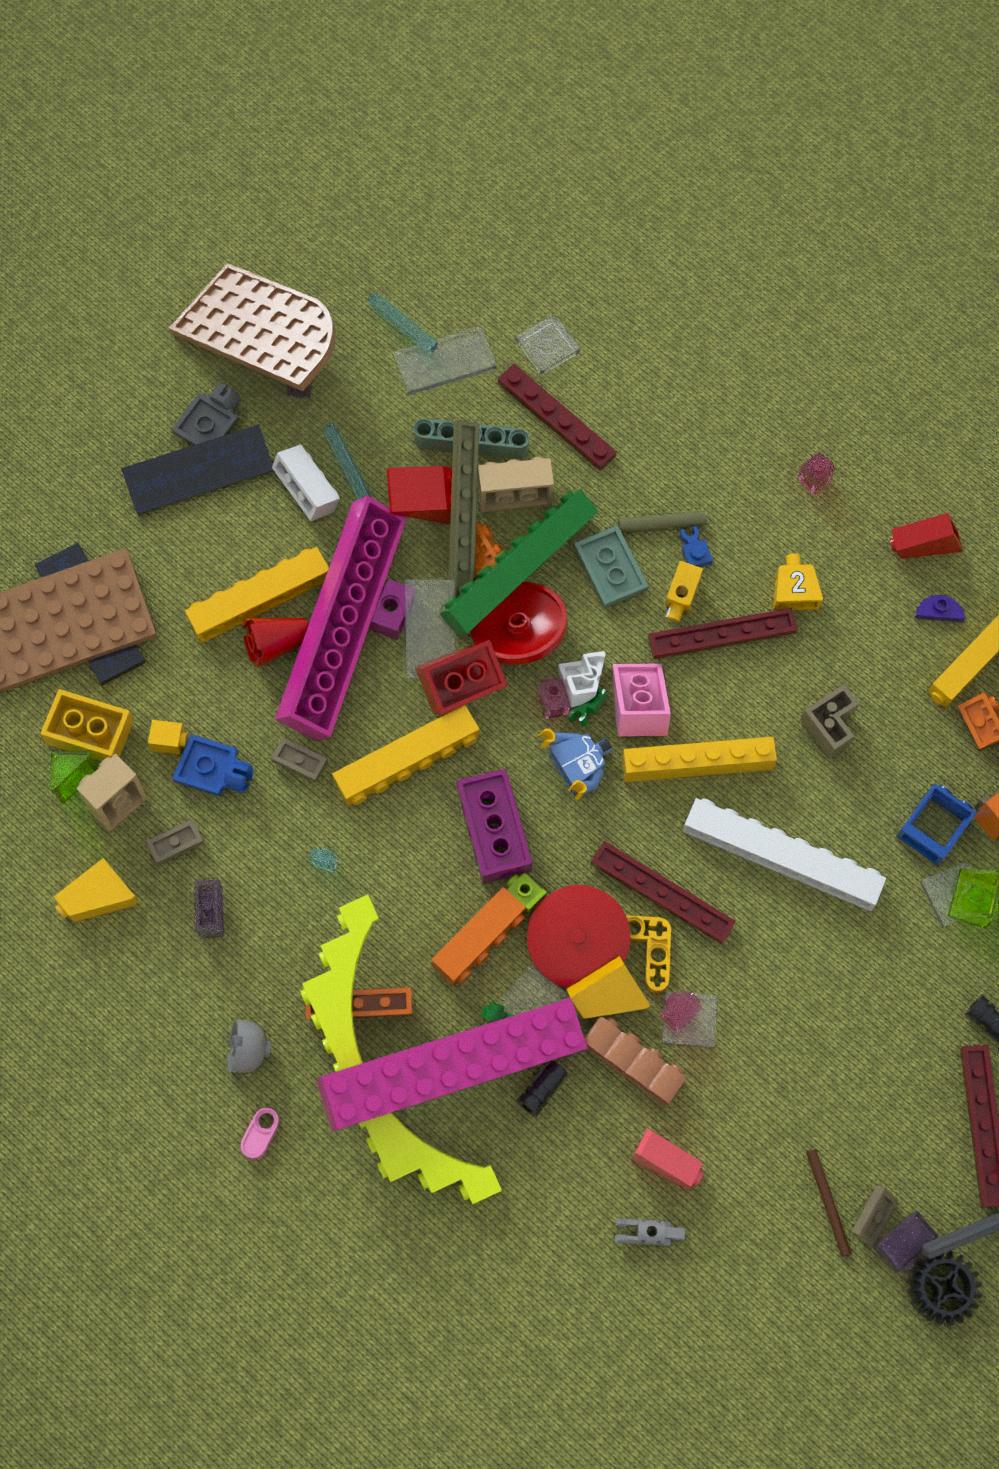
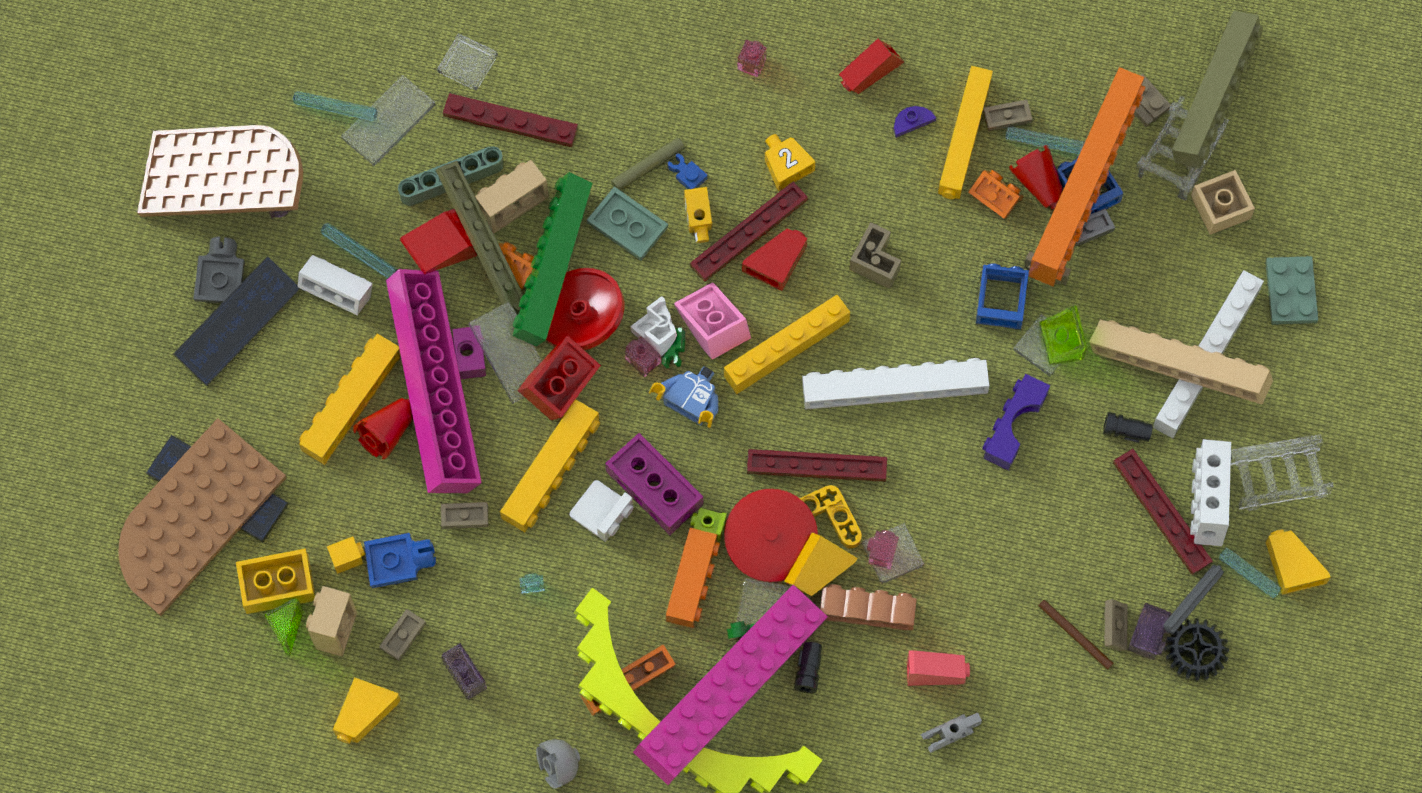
camera: 25 degrees left, 0 degrees up
none -> white bracket [570,480,634,542]
none -> red slope [742,228,808,291]
none -> dark purple arch [982,374,1050,471]

